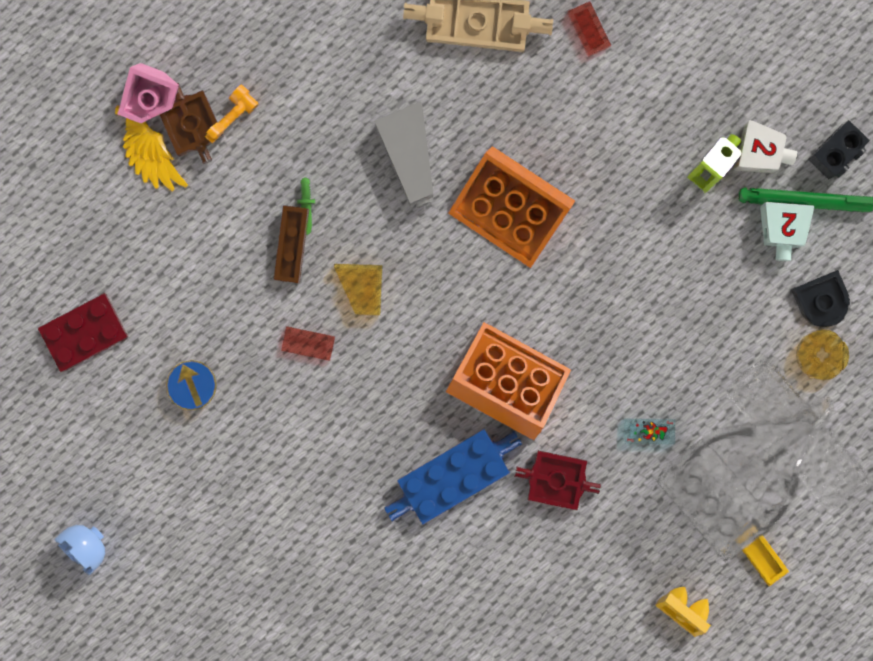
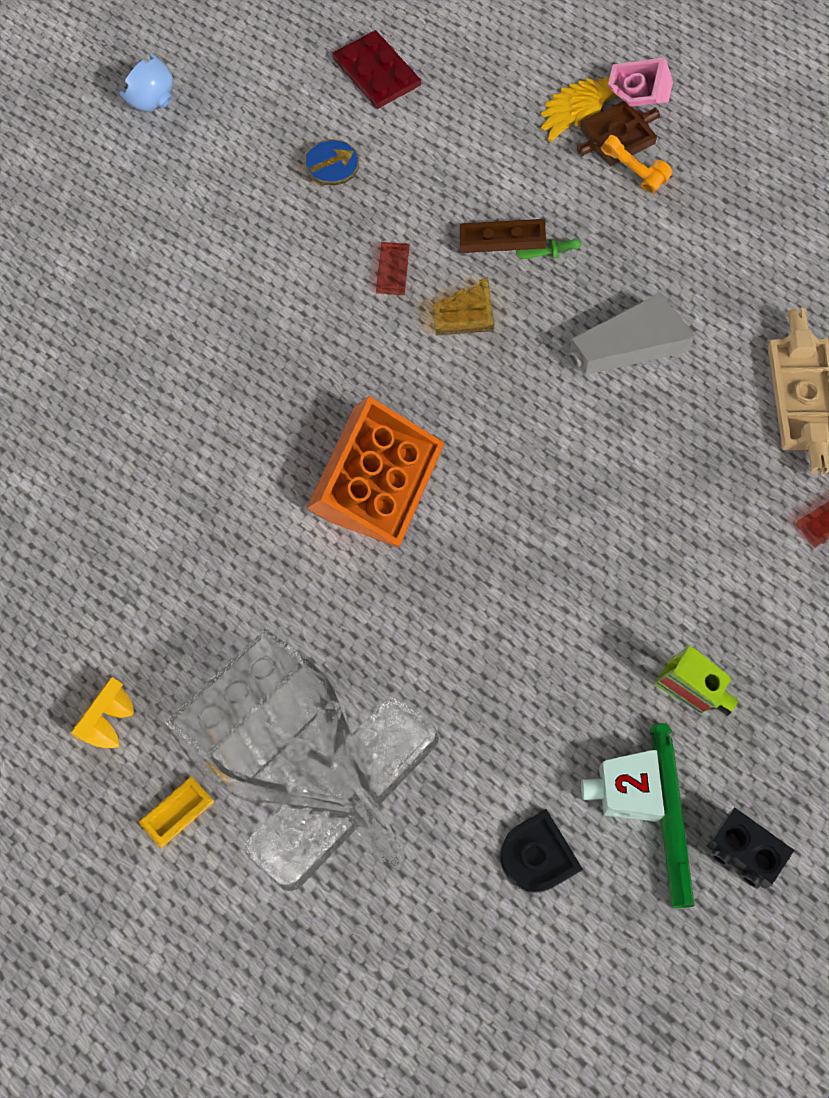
camera: 85 degrees right, 20 degrees down
blue plate [384,429,522,525] -> none
orange slope [448,146,575,268] -> none
dark red plate [514,450,601,511] -> none
clear light blue tile [624,418,675,444] -> none
white torso [734,120,797,173] -> none
clear yellow plate [796,330,849,380] -> none

